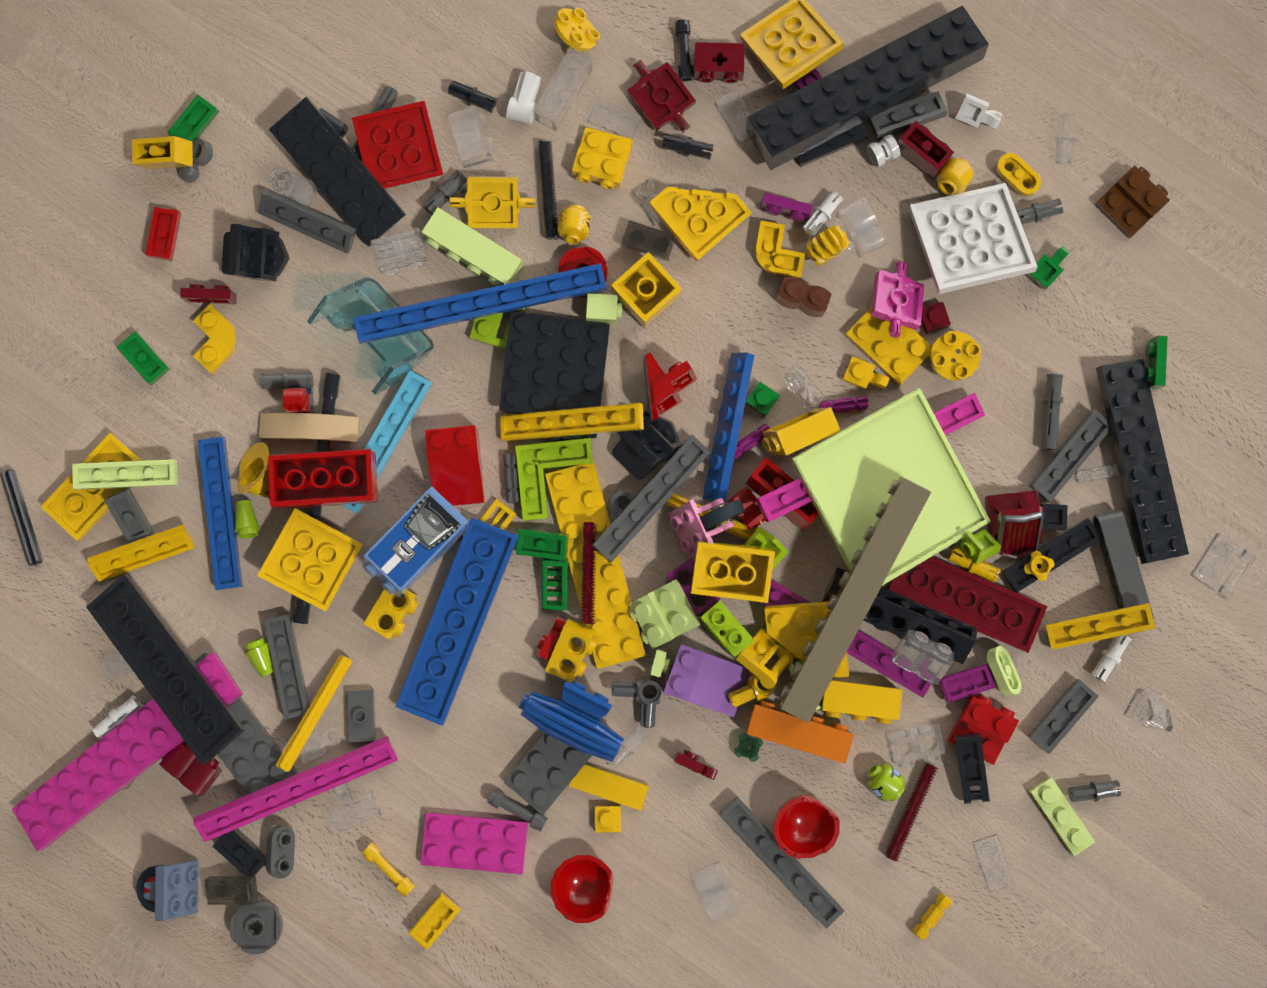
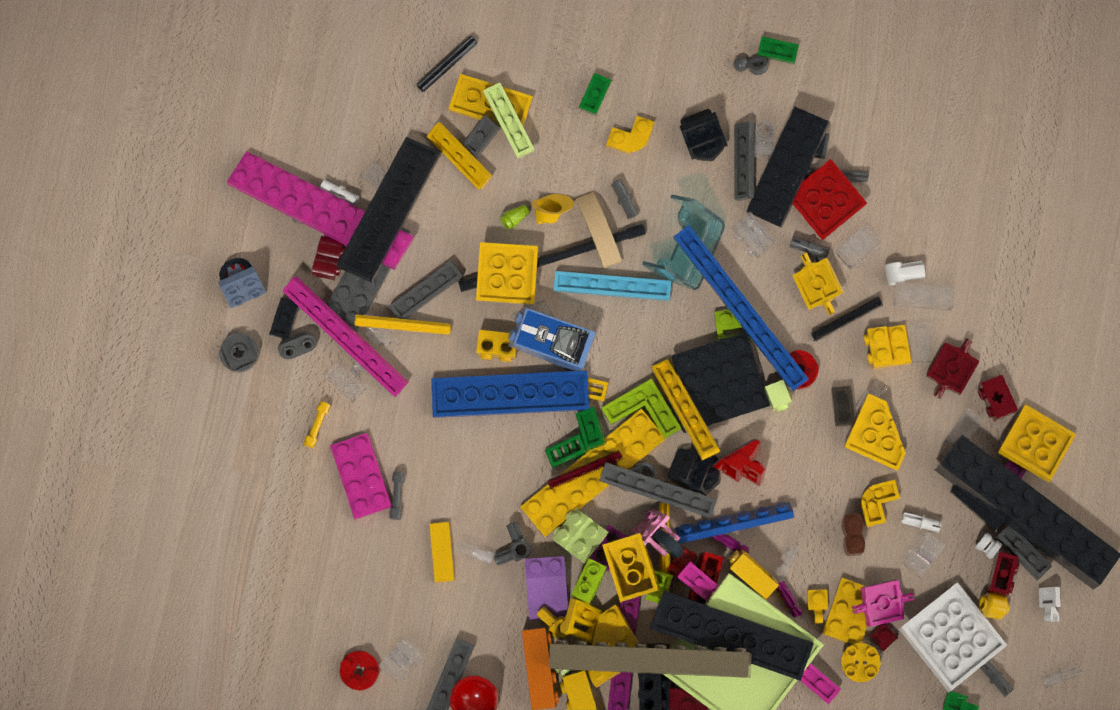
camera: 70 degrees right, 5 degrees down
yellow brick [132,136,193,169] -> none
red plate [145,207,181,261] -> none
dark red plate [180,284,237,304] -> none
blue plate [198,437,243,590] -> none
clear smoke plate [205,876,259,905] -> none
lime cone [244,637,274,677] -> none
red brick [268,449,378,509] -> none
red leg [283,388,314,414] -> none
dark grey plate [347,690,376,742] -> none
yellow plate [408,892,461,950] -> none
yellowish green brick [422,207,524,287] -> none
red slope [425,425,485,506] -> none
black axle [448,81,498,113] -> none
dark grey axle [503,454,520,504] -> none
dark grey plate [504,733,592,815] -> none
blue plate [518,681,624,762] -> none
red plate [536,617,567,660] -> none
yellow brick [545,619,597,683] -> none
red cylinder [550,855,613,923] -> none
yellow plate [553,8,600,55] -> none
yellow head [557,205,591,244] -> none
yellow plate [595,805,621,833] -> none
yellow brick [611,252,682,328] -> none
yellowish green plate [650,650,670,677] -> none
black pin [662,133,714,160] -> none
dark red plate [674,749,718,780] -> none
black bar [675,19,694,82] -> none
clear green plate [734,733,763,762] -> none
green plate [745,381,780,417] -> none
magenta plate [760,193,813,222] -> none
yellow gear [806,226,850,265] -> none
yellow plate [996,153,1041,197] -> none
none -> red plate [339,651,380,691]
none -> black plate [649,590,814,681]

